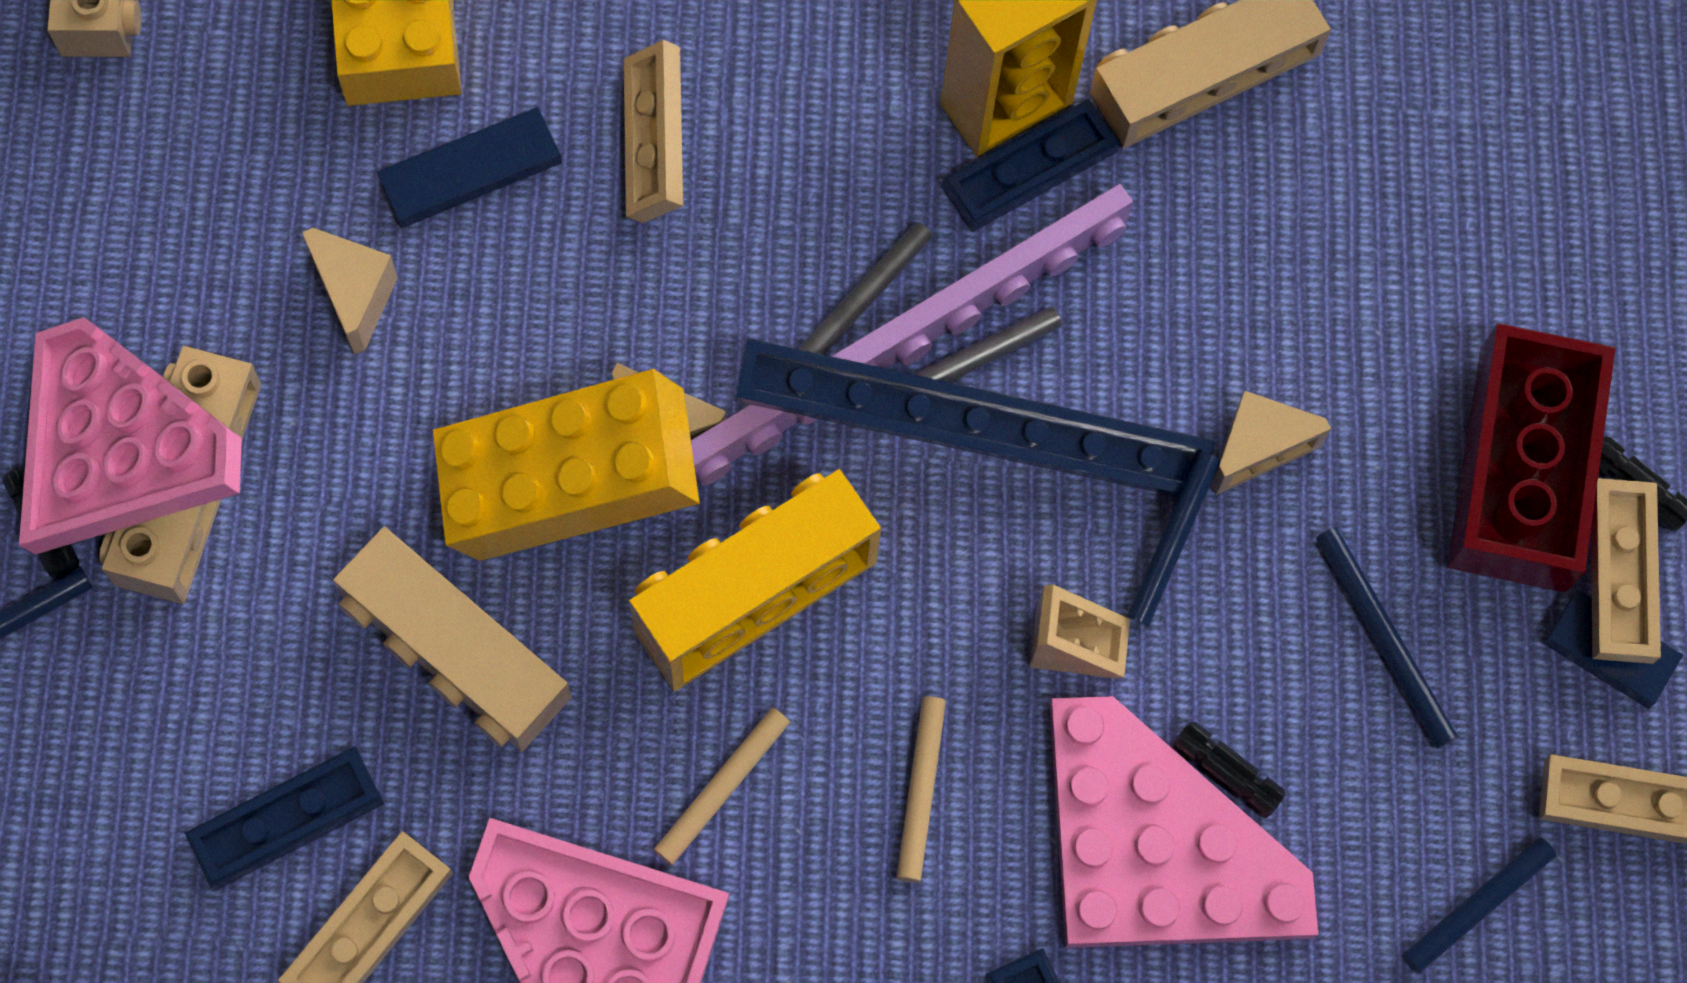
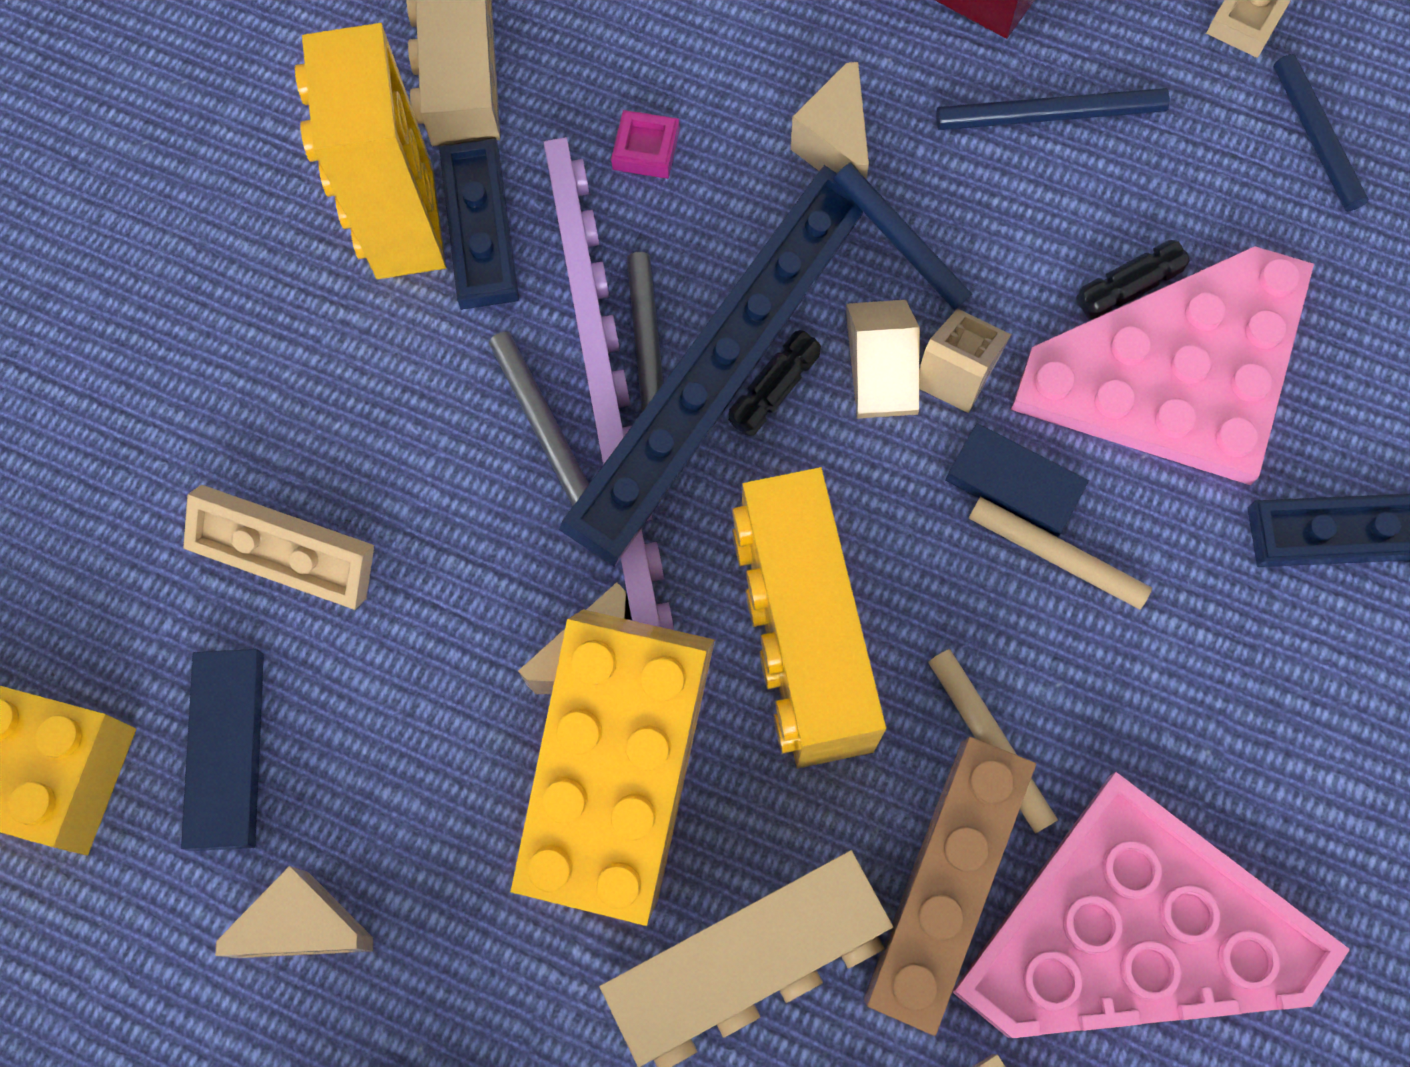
camera: 60 degrees left, 0 degrees up
none -> dark pink tile [611,110,680,179]
none -> black axle [728,330,821,436]
none -> slope [846,300,920,419]
none -> medium nougat brick [863,736,1037,1036]
none -> dark blue tile [945,423,1089,537]

